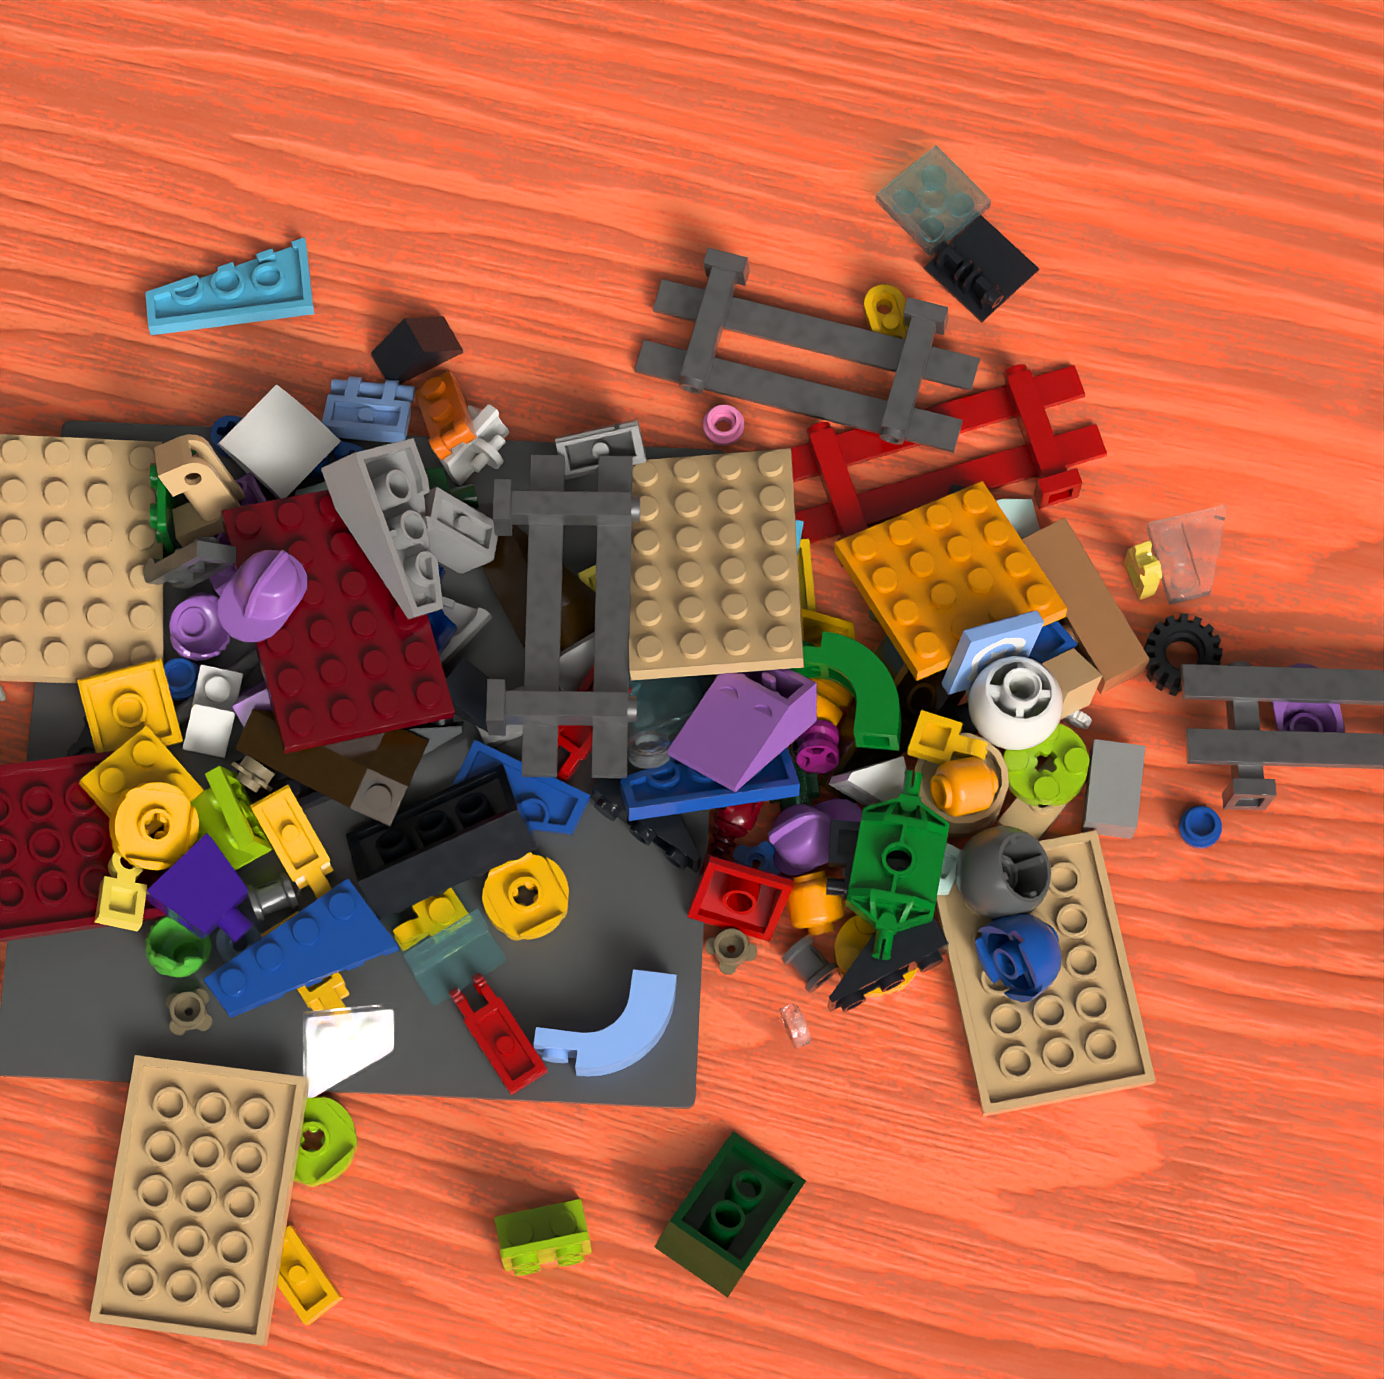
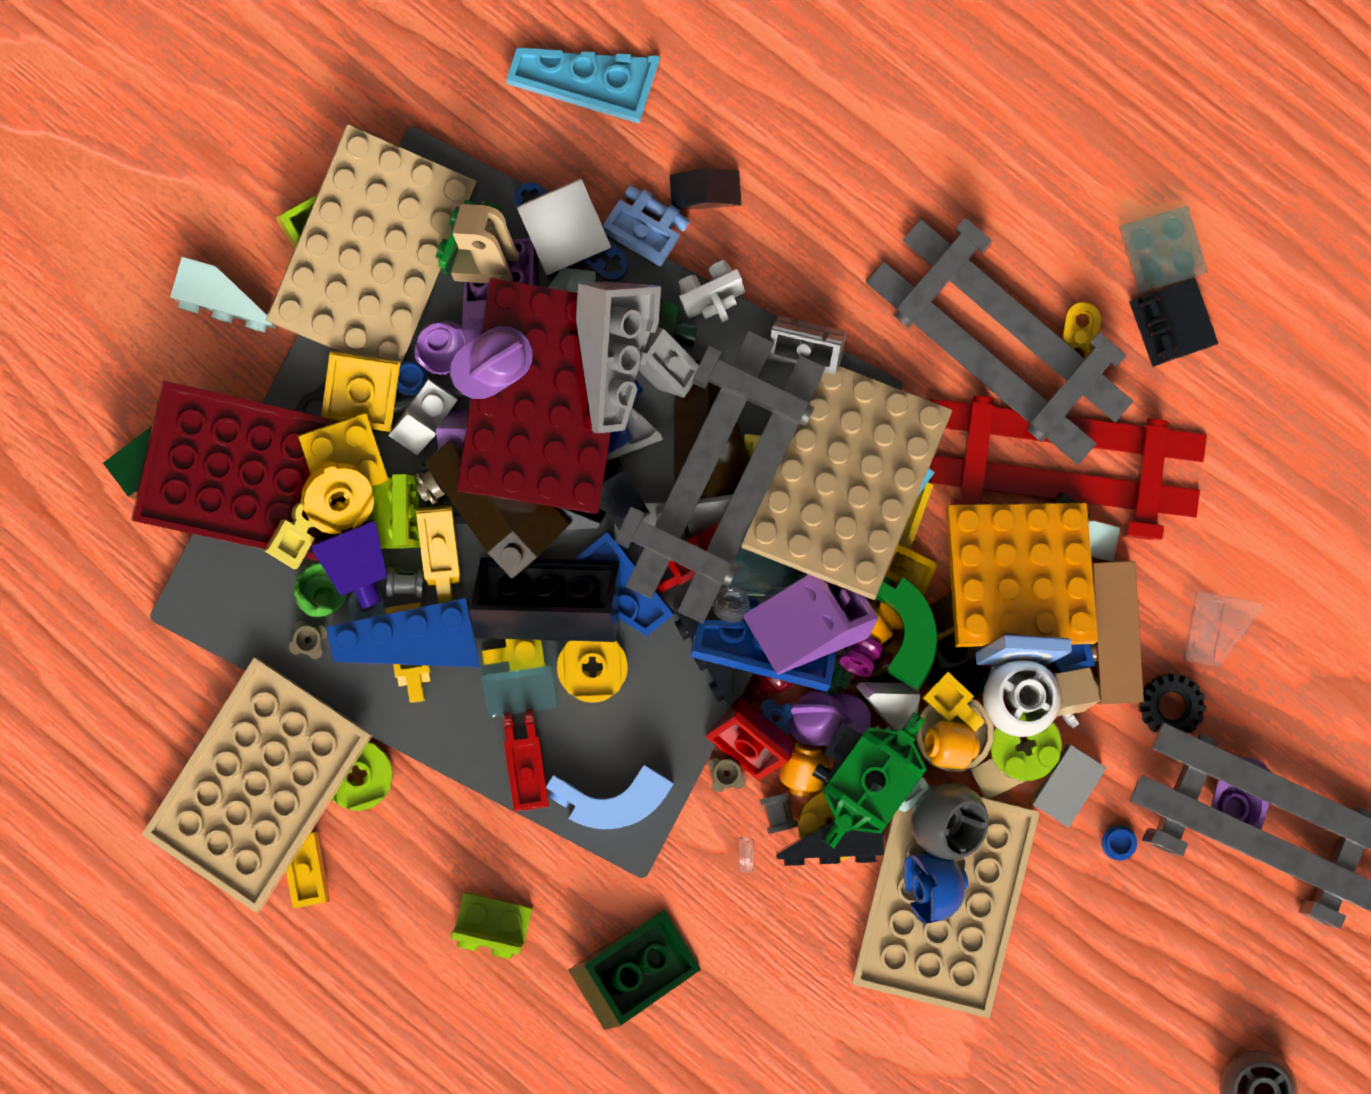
camera: 30 degrees right, 15 degrees up
dark grey plate [144,537,236,589] -> none
clear wing [303,1004,393,1098] -> none
orange plate [415,370,477,460] -> none
bright pink plate [703,405,744,446] -> none
light yellow plate [1123,540,1162,600] -> none

